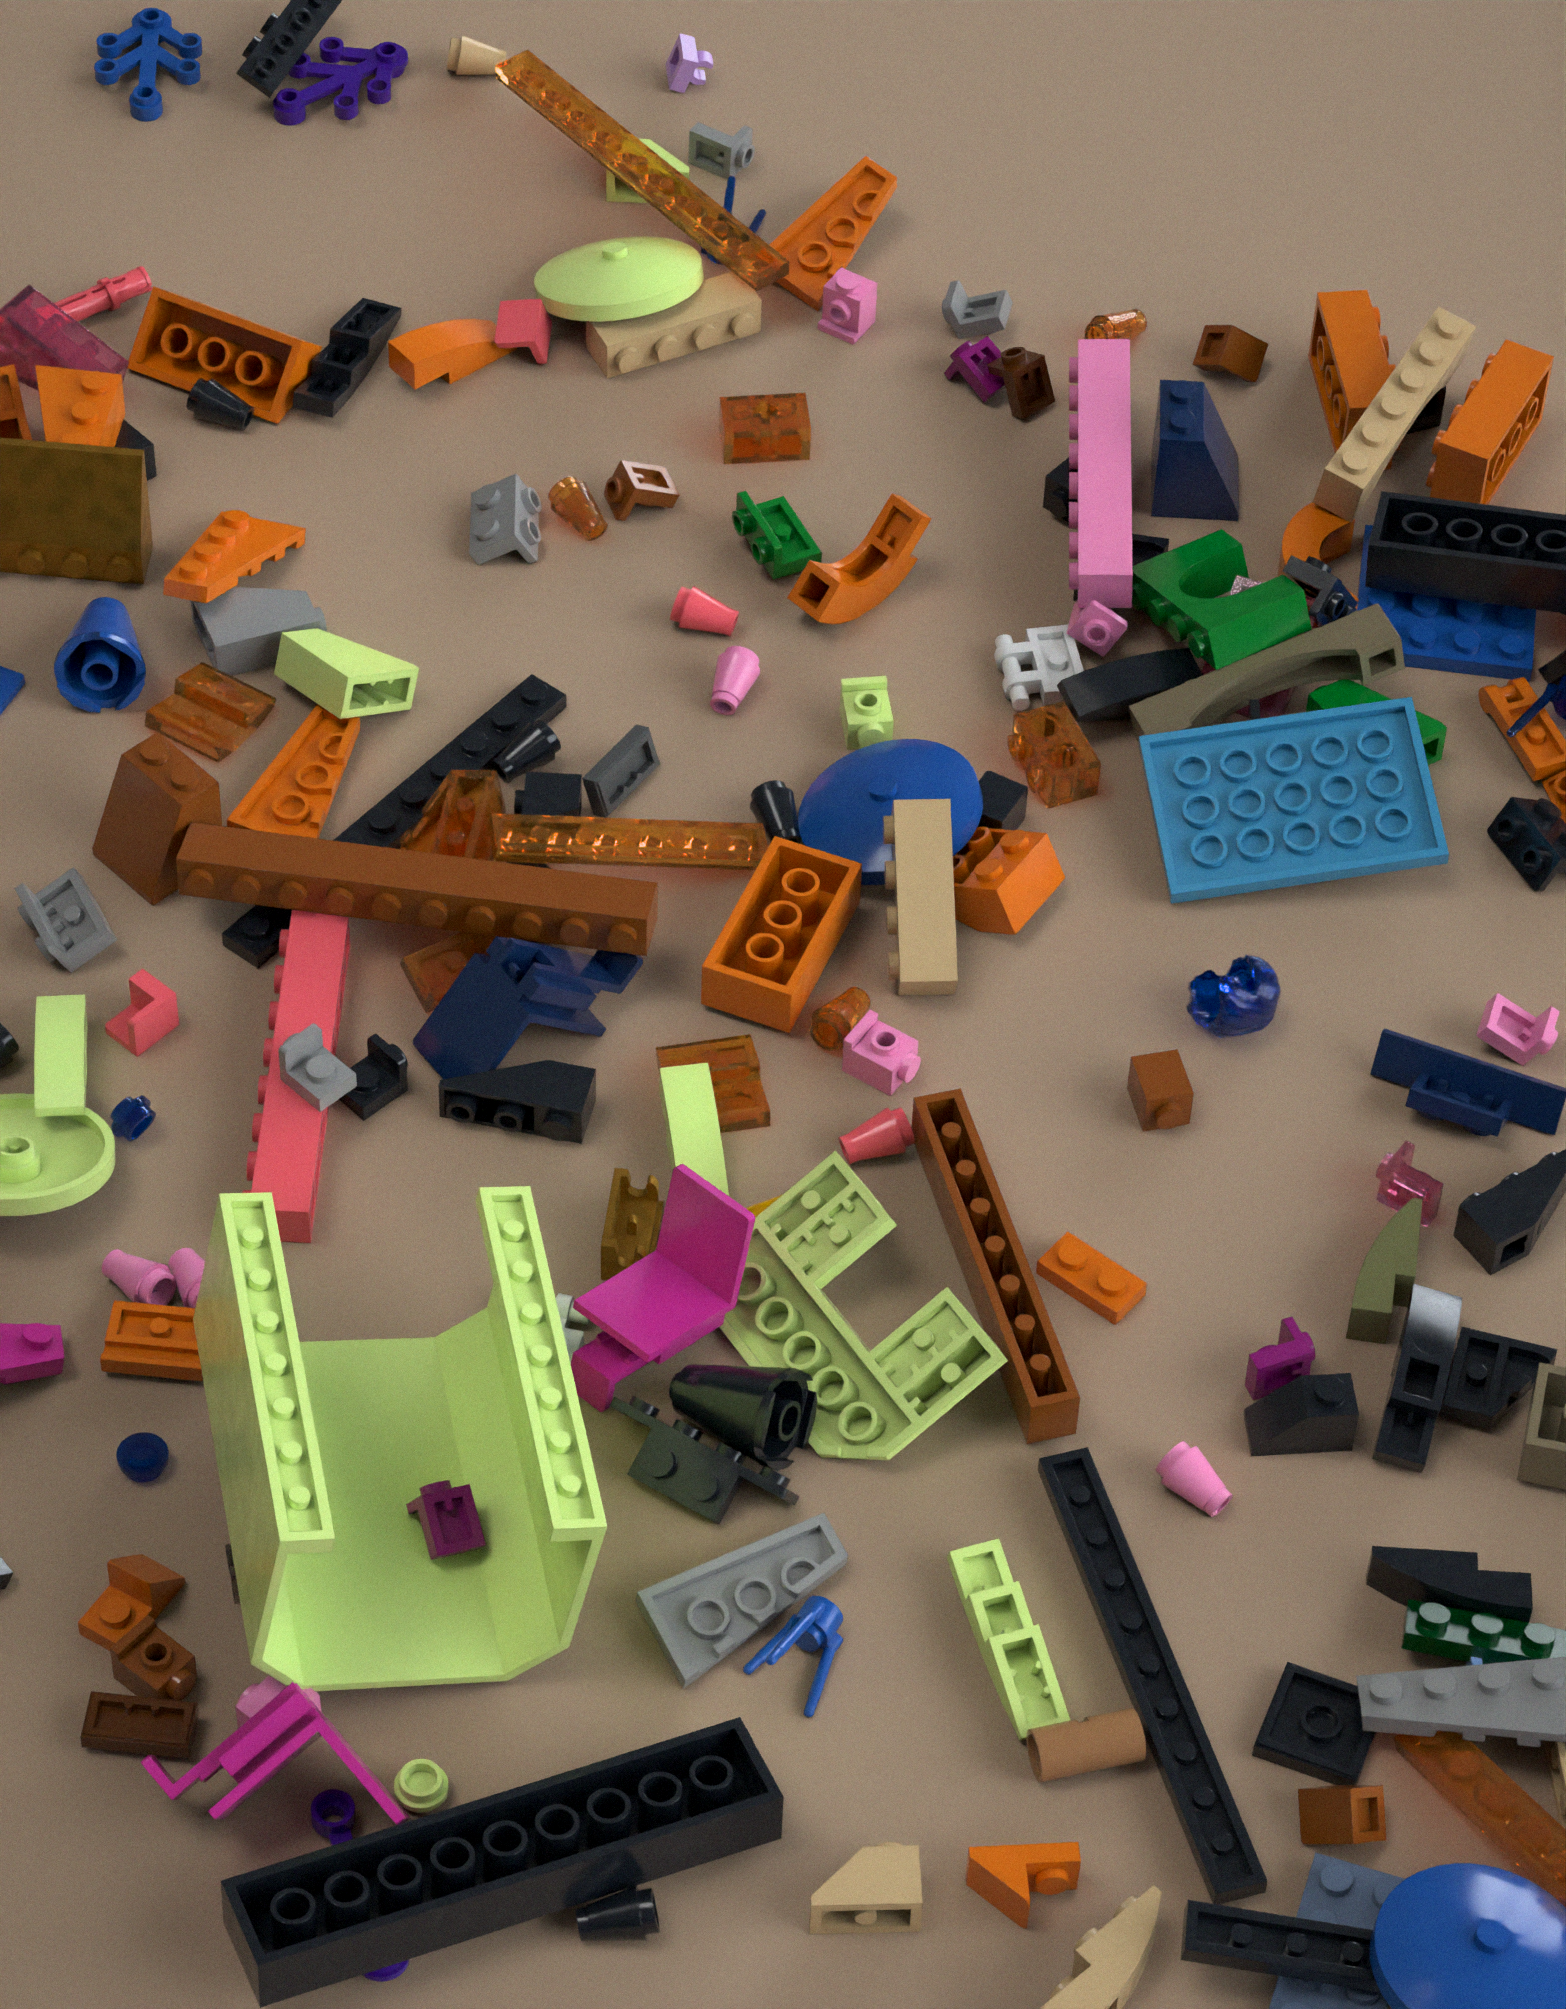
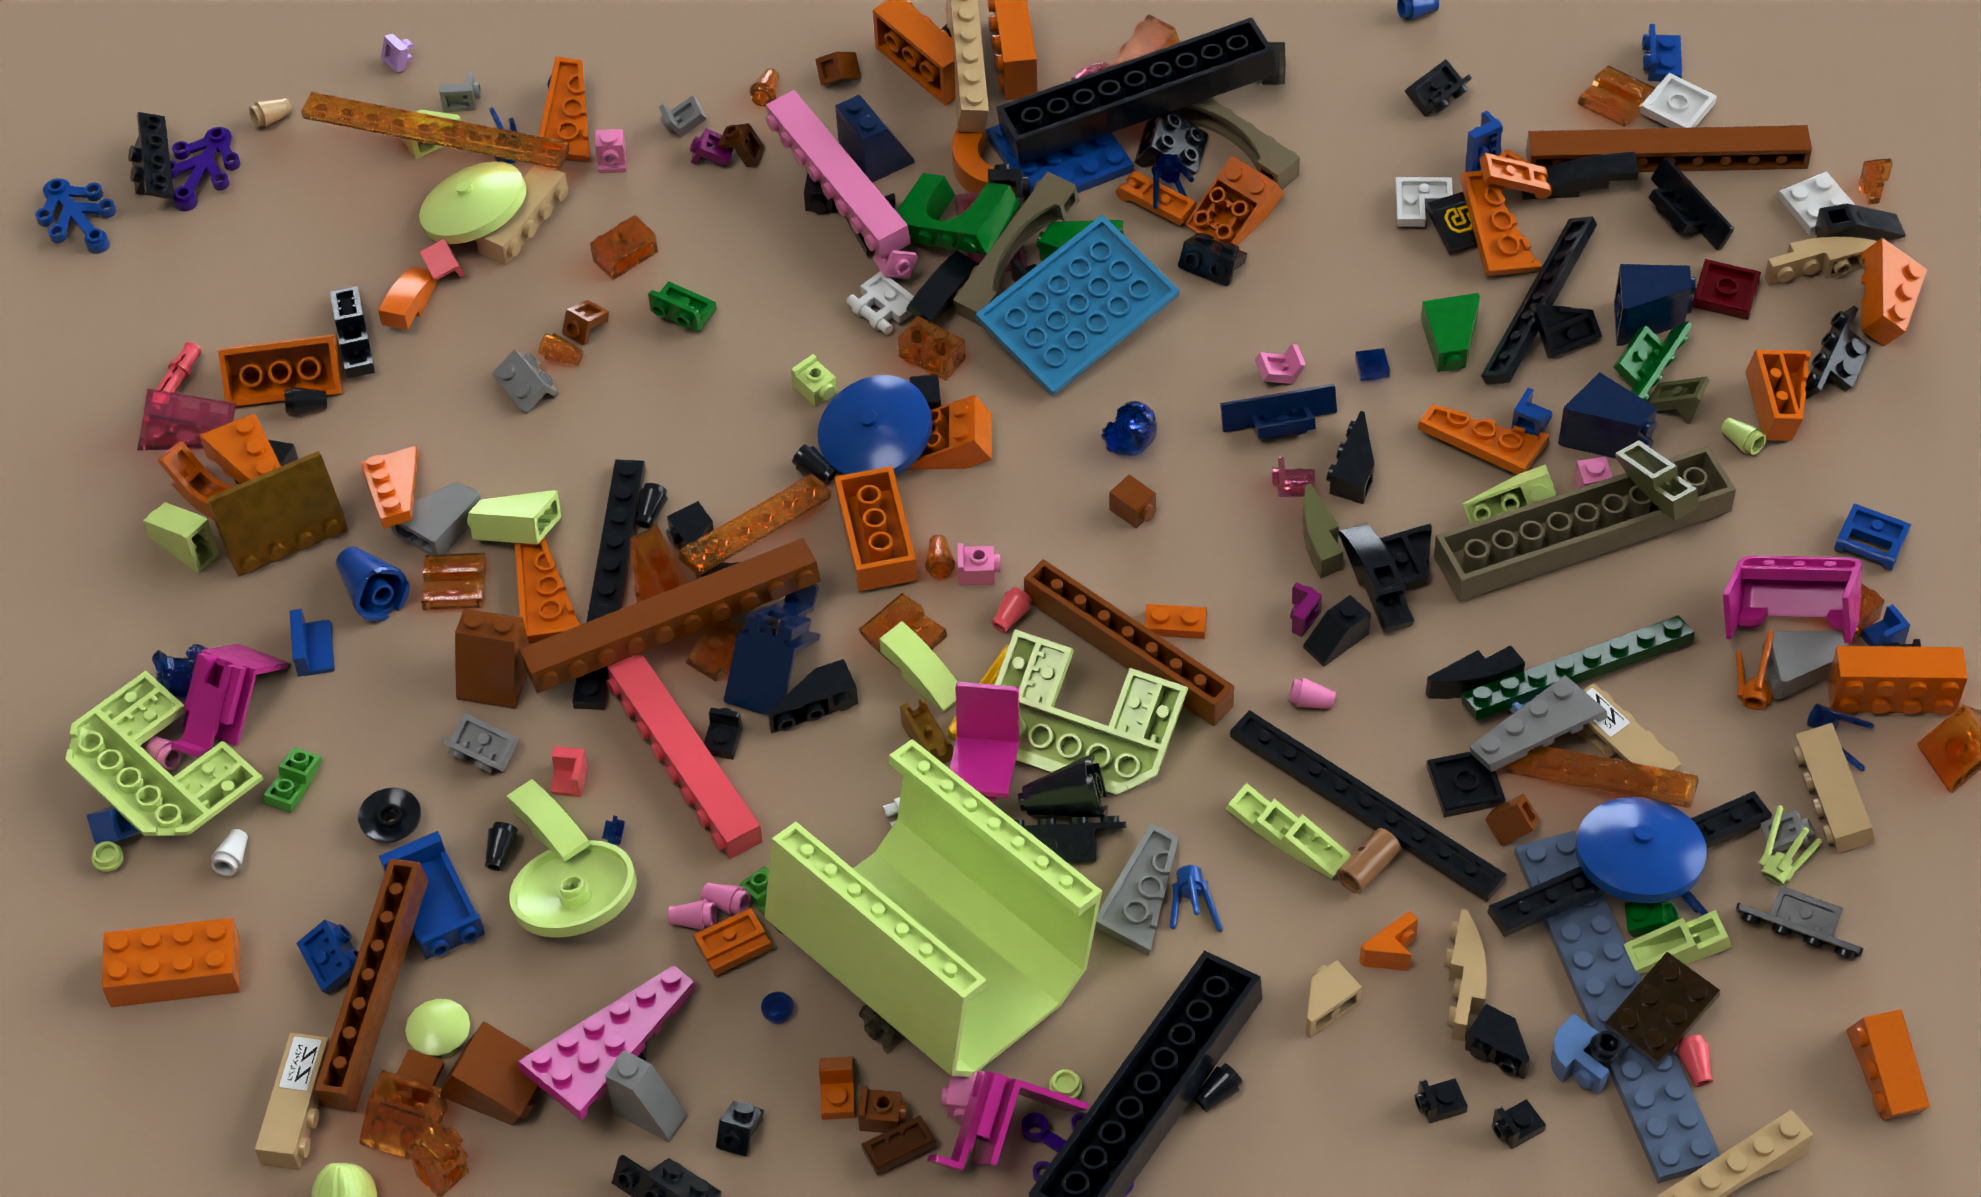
camera: 30 degrees left, 5 degrees up
light grey bracket [278,1023,357,1112] -> none
magenta bracket [406,1480,486,1560] -> none
dark grey plate [582,724,660,818] -> none
coral cone [670,586,739,637] -> none
bright pink cone [710,646,760,715] -> none
orange arch [787,494,931,624] -> none
tan brick [883,799,958,996] -> none

